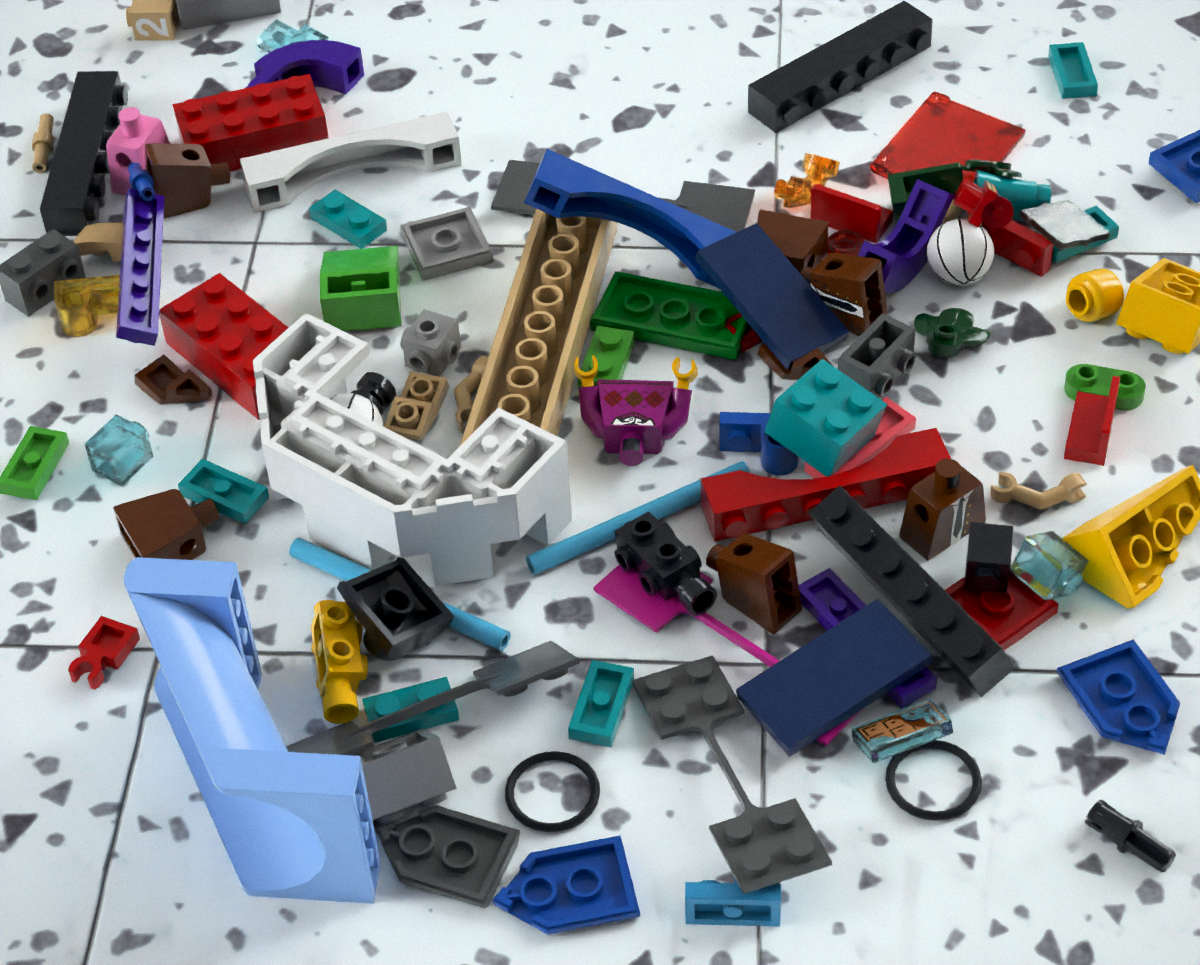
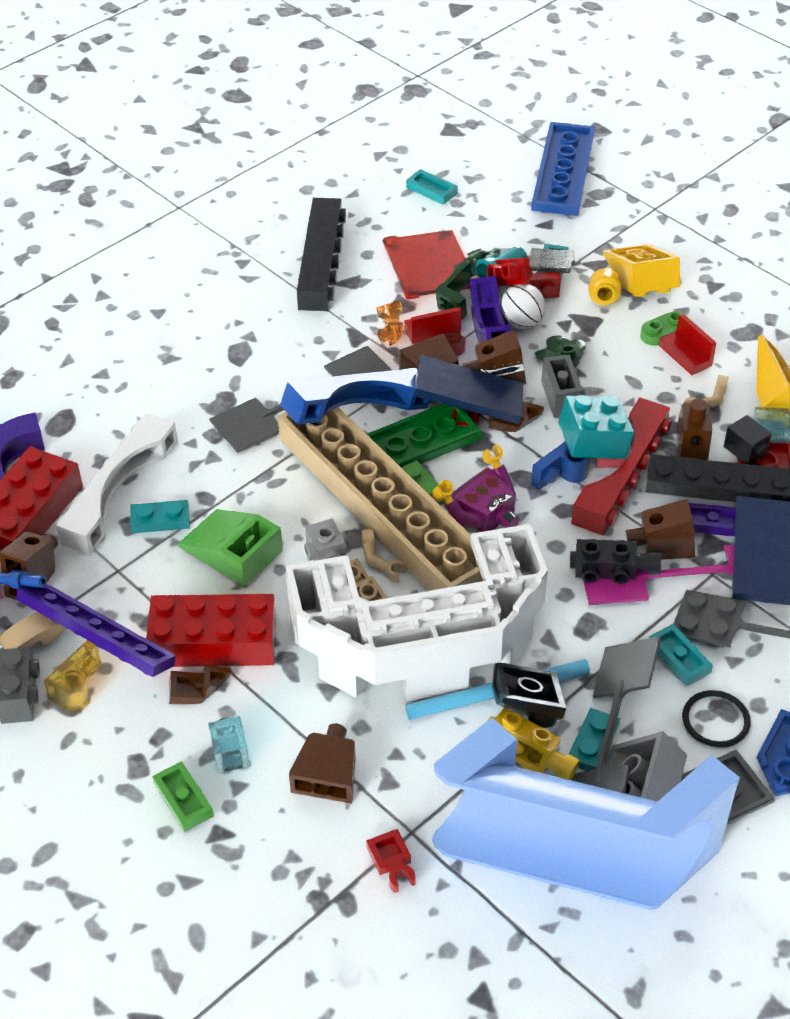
camera: 50 degrees left, 0 degrees up
teal plate [178,458,269,524] -> none
light grey tile [400,207,493,281] -> none
medium azure piece [526,461,750,575] -> none

